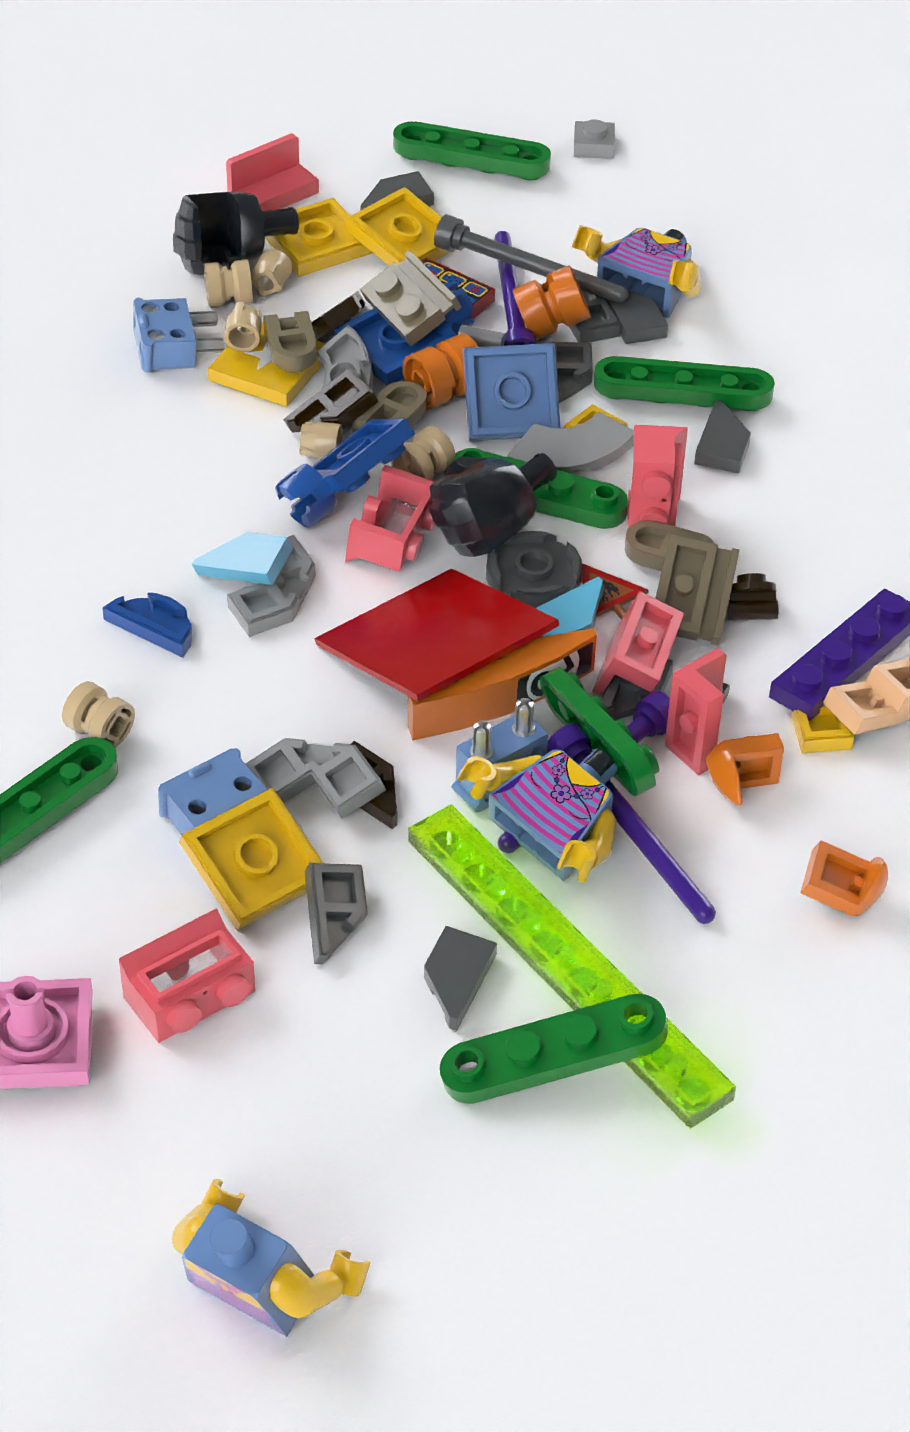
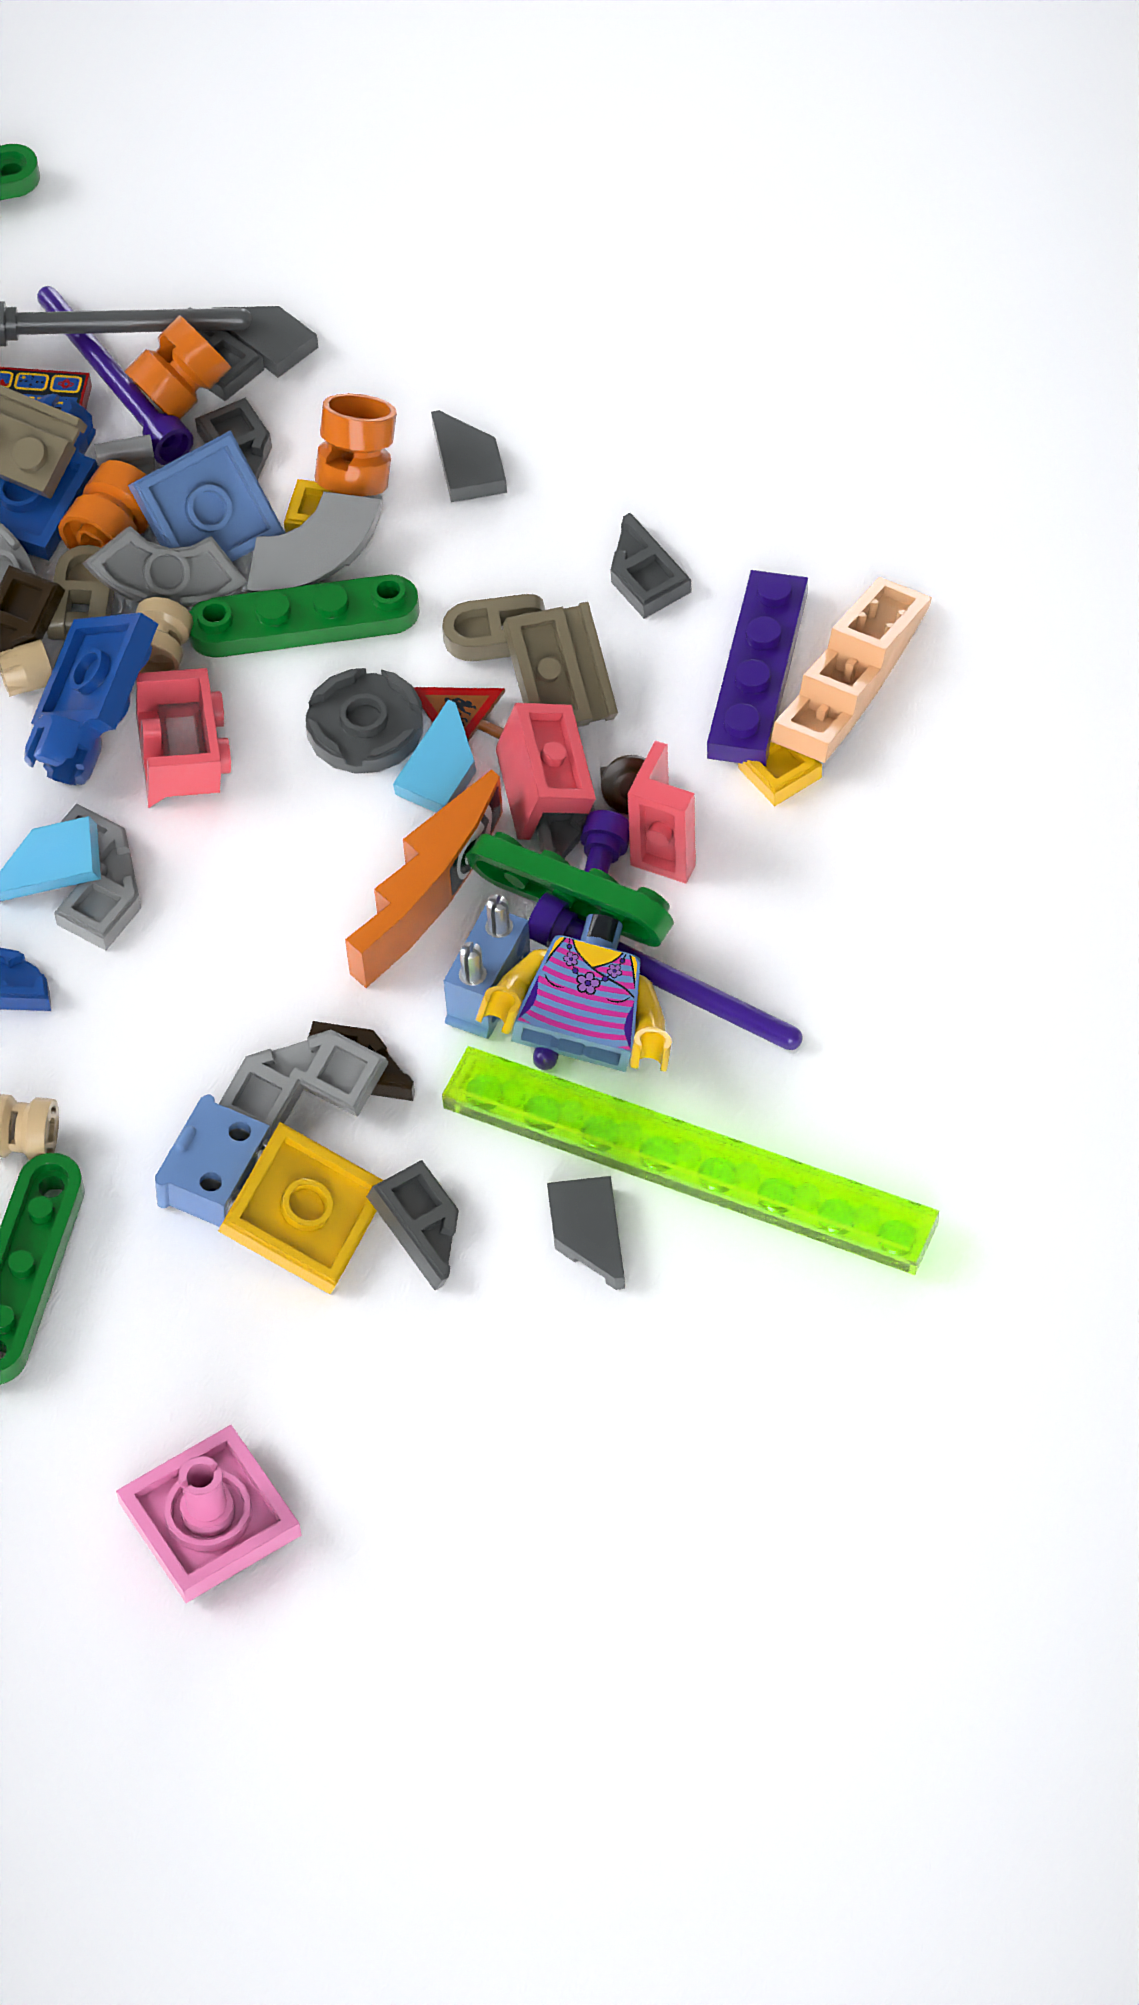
camera: 25 degrees left, 10 degrees up
coral window [119,908,256,1043] -> none
torso [172,1179,371,1337] -> none
red piece [314,568,560,701] -> none
black piece [429,453,557,557] -> none
green plate [439,994,668,1104] -> none
torso [571,225,701,318] -> none
light grey plate [573,119,615,159] -> none
green plate [594,356,775,411] -> none
coral window [627,424,688,529] -> none
orange plate [705,733,784,806] -> none
dark brown plate [727,573,779,620] -> none
orange plate [800,840,888,916] -> none
none -> light grey tile [82,526,247,607]
none -> orange wheel [314,393,397,497]
none -> dark grey tile [610,513,692,619]

